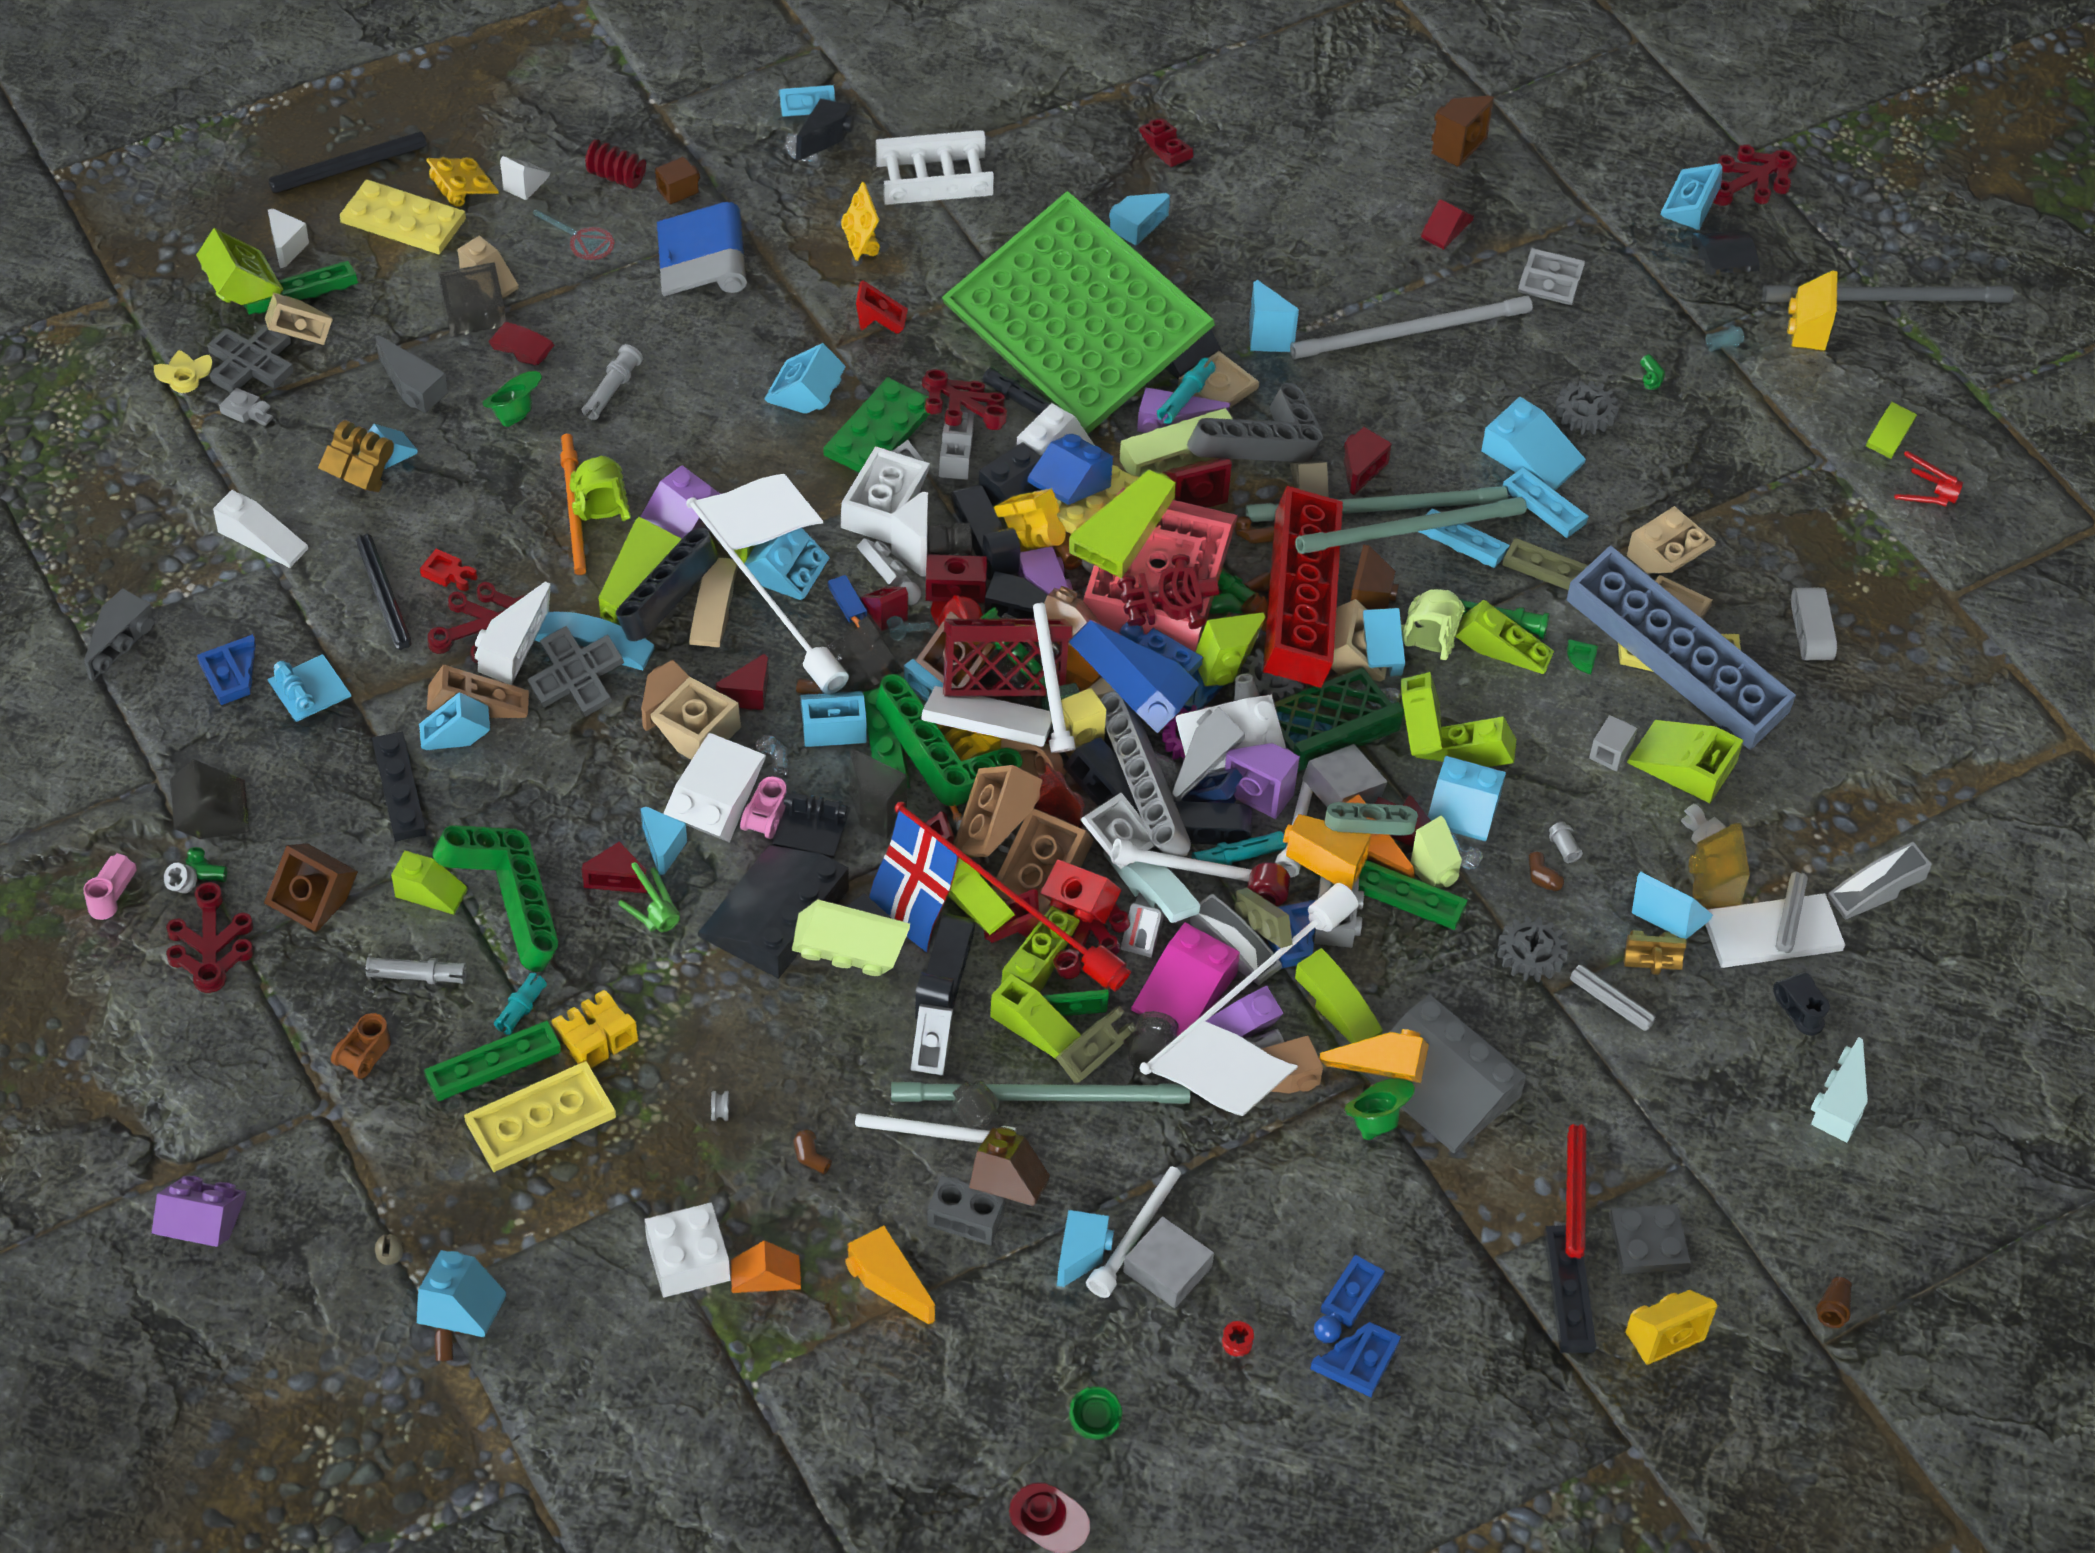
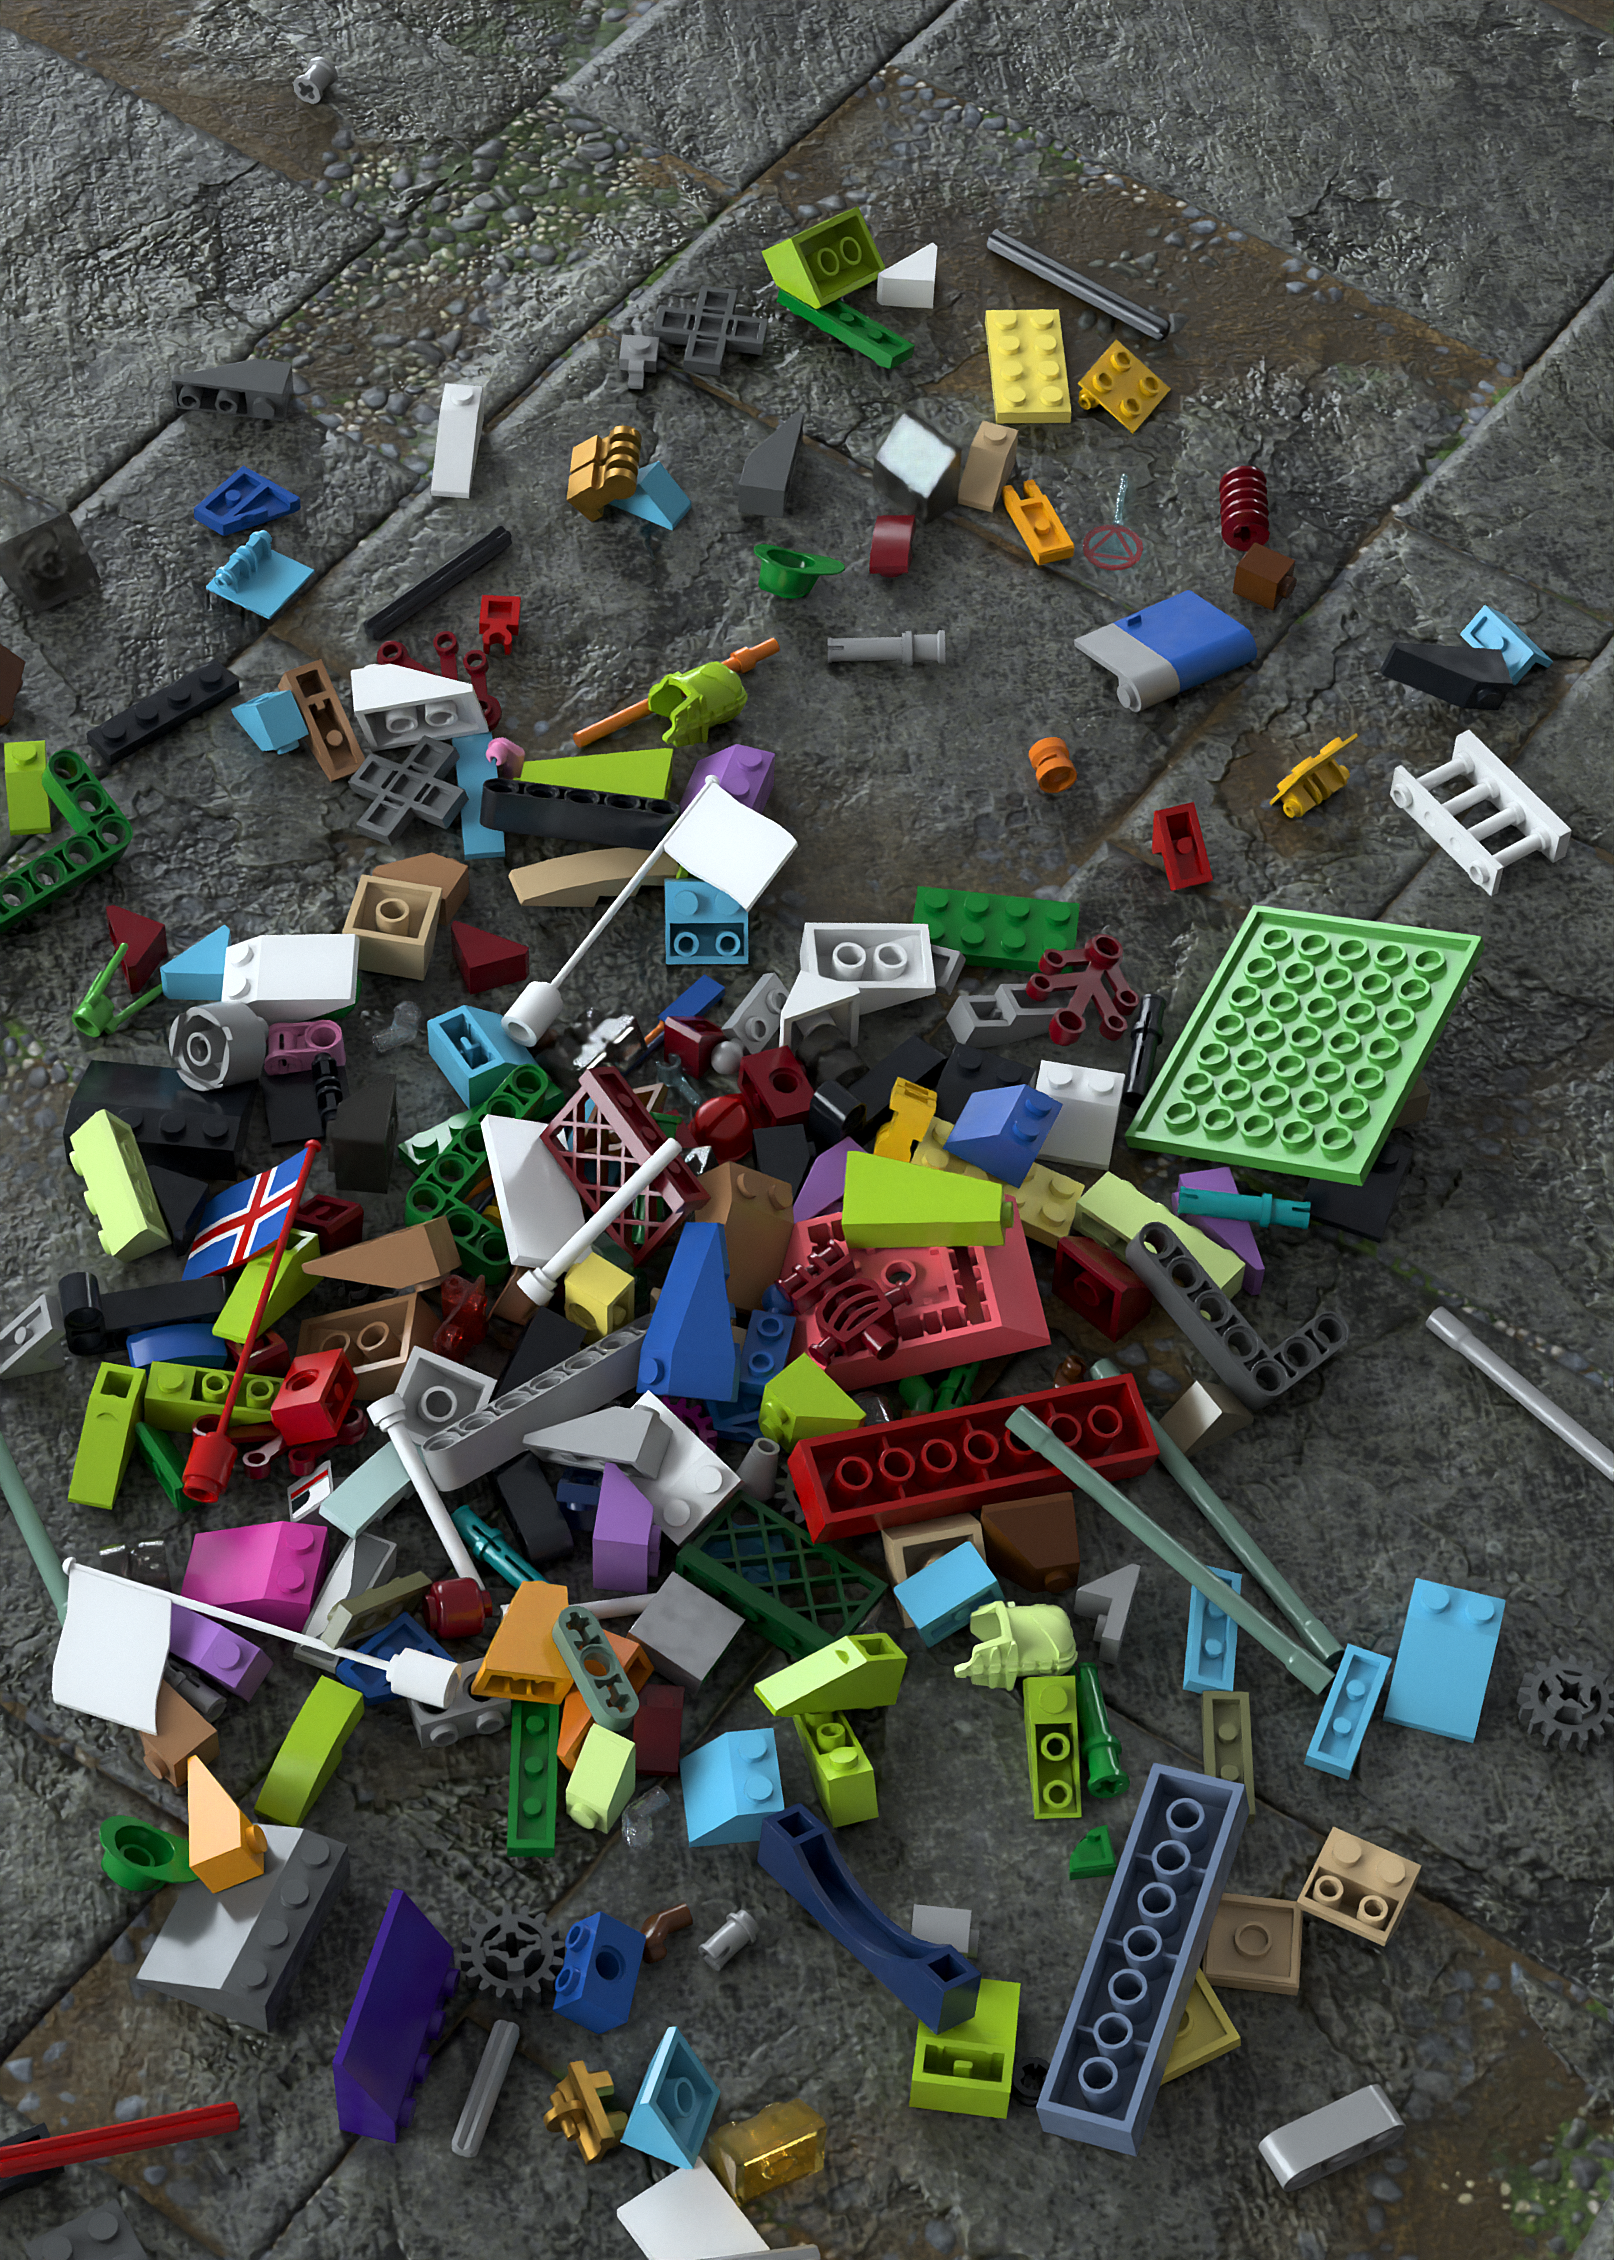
camera: 65 degrees right, 0 degrees up
light yellow plate [154,350,212,393] -> none
tan slope [265,293,333,345] -> none
white slope [500,156,550,200] -> none
medium azure slope [764,343,846,414] -> none
olive hinge [1055,1006,1137,1084] -> none
medium azure slope [1109,193,1170,246] -> none
tan tile [1178,351,1259,408] -> none
medium azure slope [1249,280,1299,352] -> none
dark red slope [1344,427,1392,495] -> none
light grey plate [1681,803,1737,860] -> none
none -> blue slope [126,1323,228,1375]
none -> light grey brick [169,1000,269,1091]
none -> dark purple slope [332,1888,461,2144]
none -> bright pink arm [486,737,525,780]
none -> blue brick [552,1911,647,2035]
none -> dark blue arch [757,1803,982,2035]
none -> light orange hinge [1001,479,1074,566]
none -> orange wheel [1028,737,1077,793]
none -> light grey slope [1074,1564,1141,1665]

